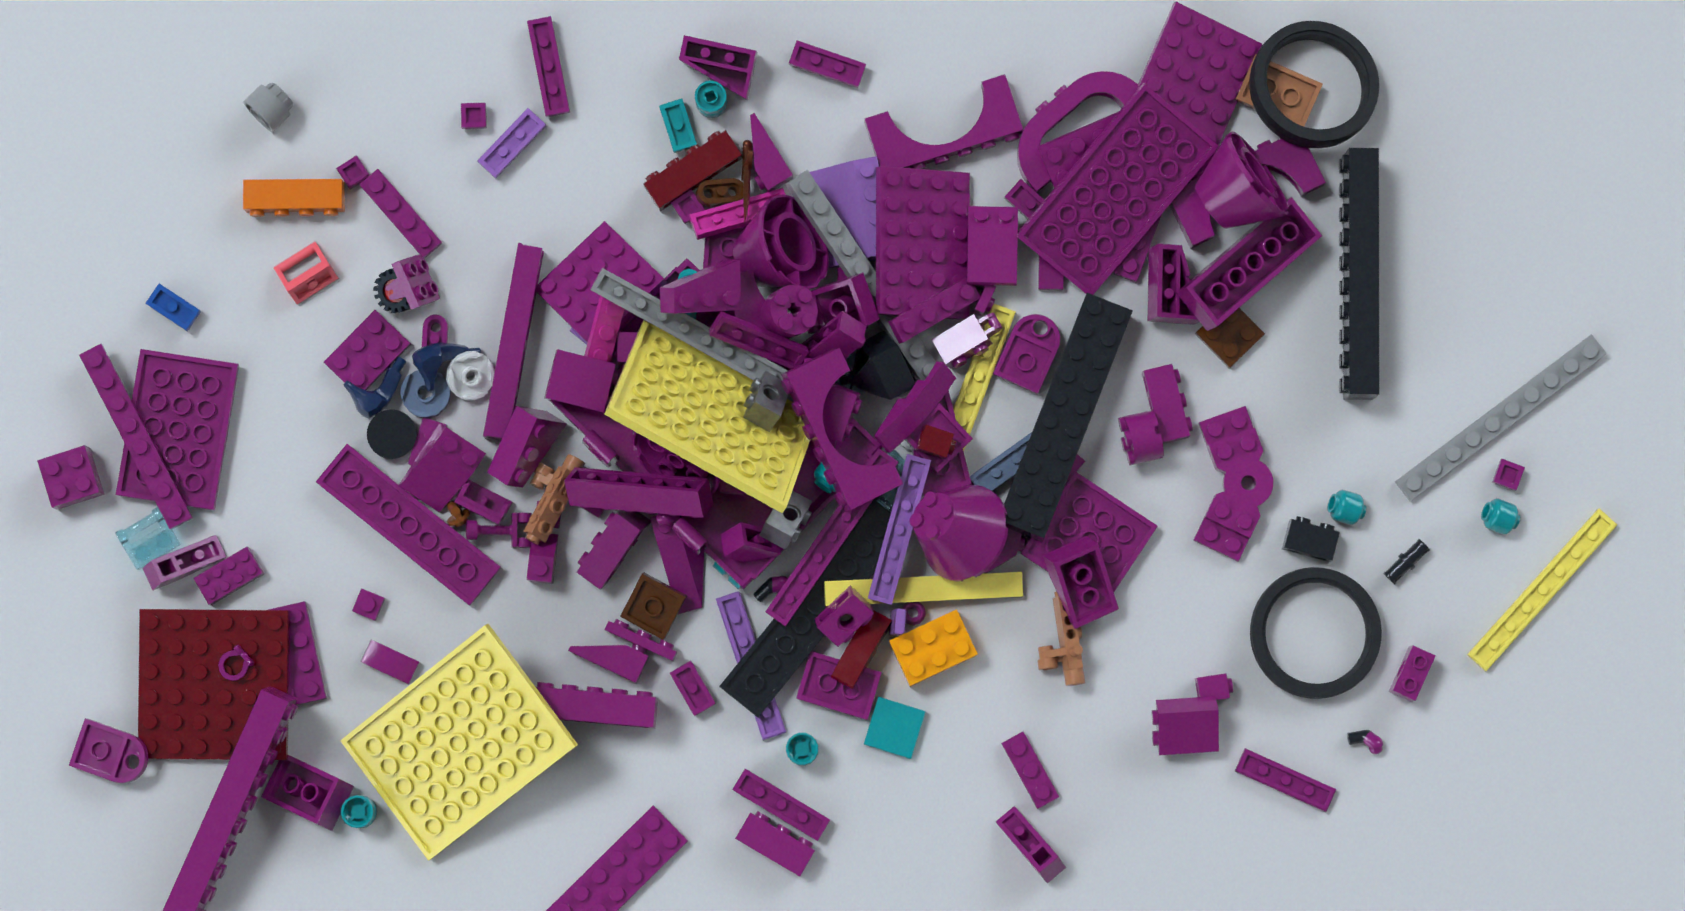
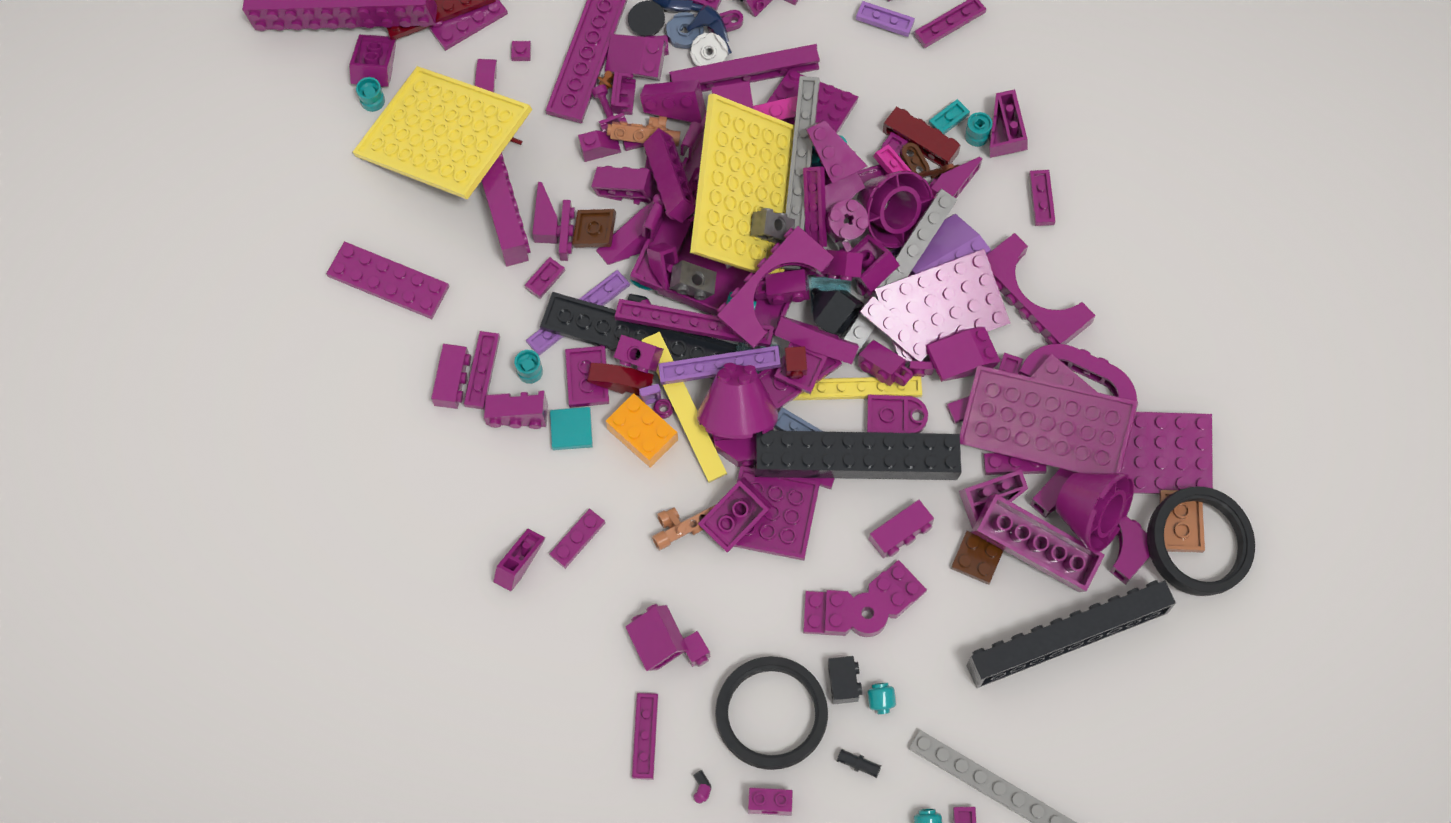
camera: 70 degrees right, 15 degrees down
magenta brick [1118,410,1164,465] -> none
none -> magenta wedge [484,390,548,429]

